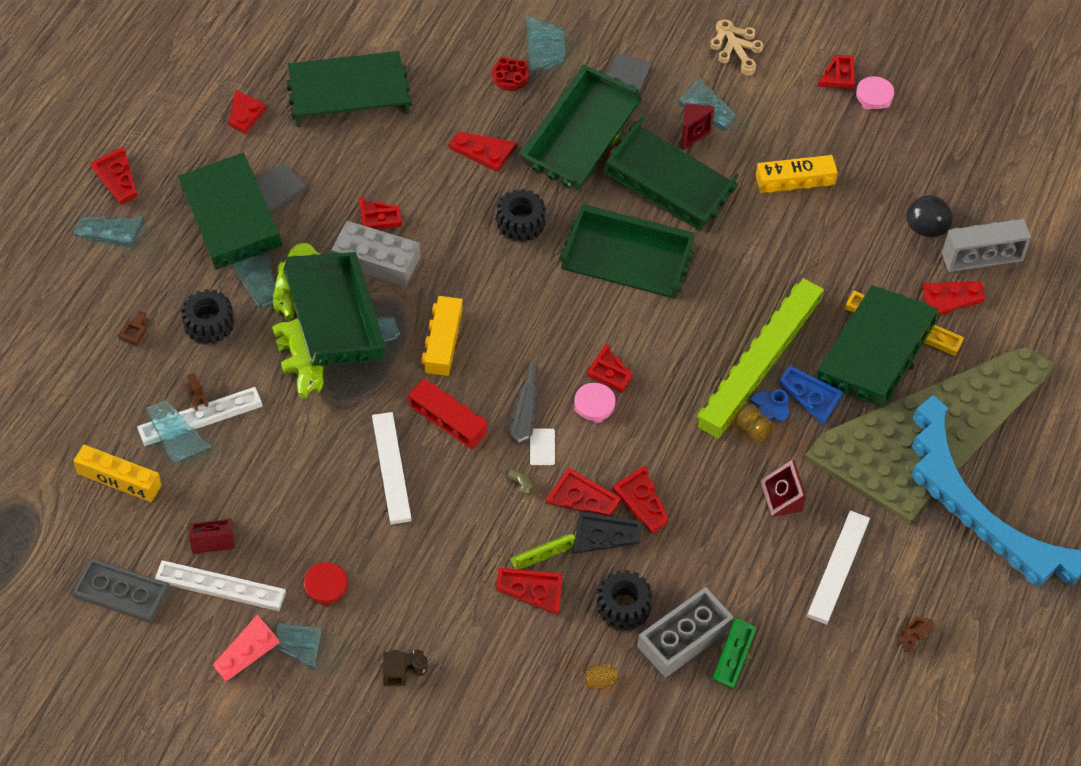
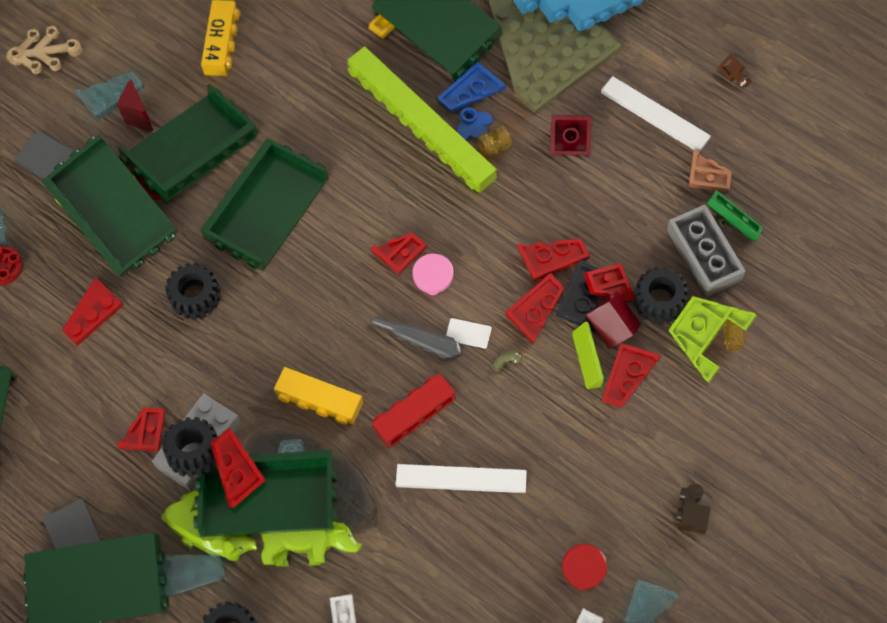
camera: 70 degrees left, 10 degrees up
none -> black tyre [162,417,217,478]
none -> red wing [211,428,265,508]
none -> red wing [584,263,635,303]
none -> dark red slope [585,291,641,349]
none -> lime wing [669,296,757,383]
none -> nougat wing [688,150,732,193]

